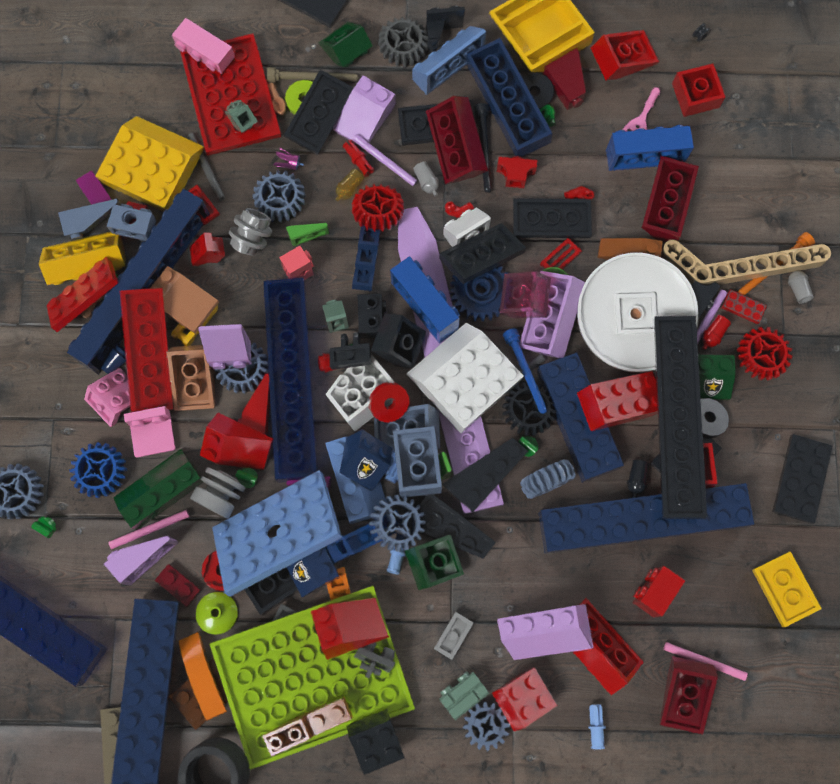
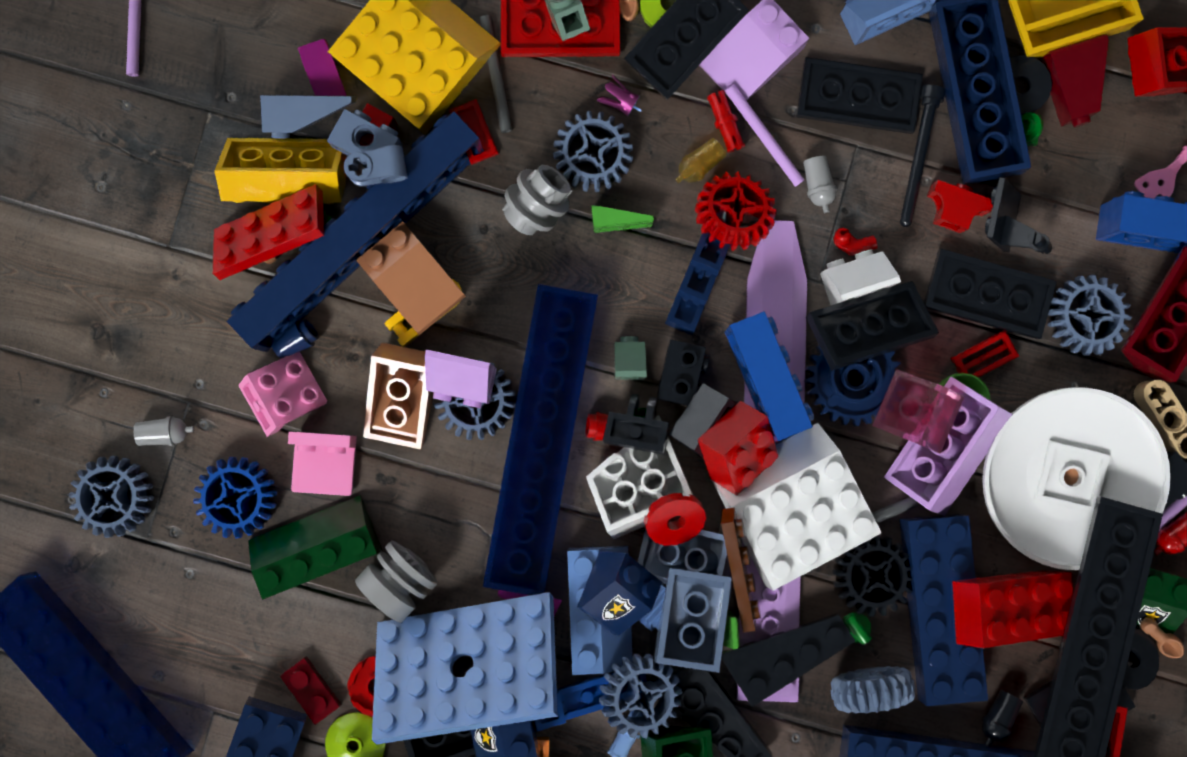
camera: 15 degrees right, 10 degrees up
green plate [31,516,56,539] -> none
lavender slope [104,536,178,585] -> none
bright pink piece [109,509,190,549] -> none
red plate [120,288,173,413] -> none
red brick [189,232,225,266] -> none
red slope [200,413,273,470] -> none
green plate [235,468,258,488] -> none
red slope [238,374,272,436] -> none
coral brick [279,246,314,286] -> none
dark red slope [426,96,488,184] -> none
blue piece [503,328,547,414] -> none
red arm [564,186,595,200] -> none
dark orange slope [597,238,663,260] -> none
none -> light grey piece [133,416,194,446]
none -> sand blue piece [344,145,408,186]
none -> red brick [697,401,779,496]
none -> reddish brown plate [721,507,761,633]
none -> black plate [985,178,1052,254]
none -> sand blue gear [1047,275,1132,356]
none -> nougat piece [1140,618,1184,658]

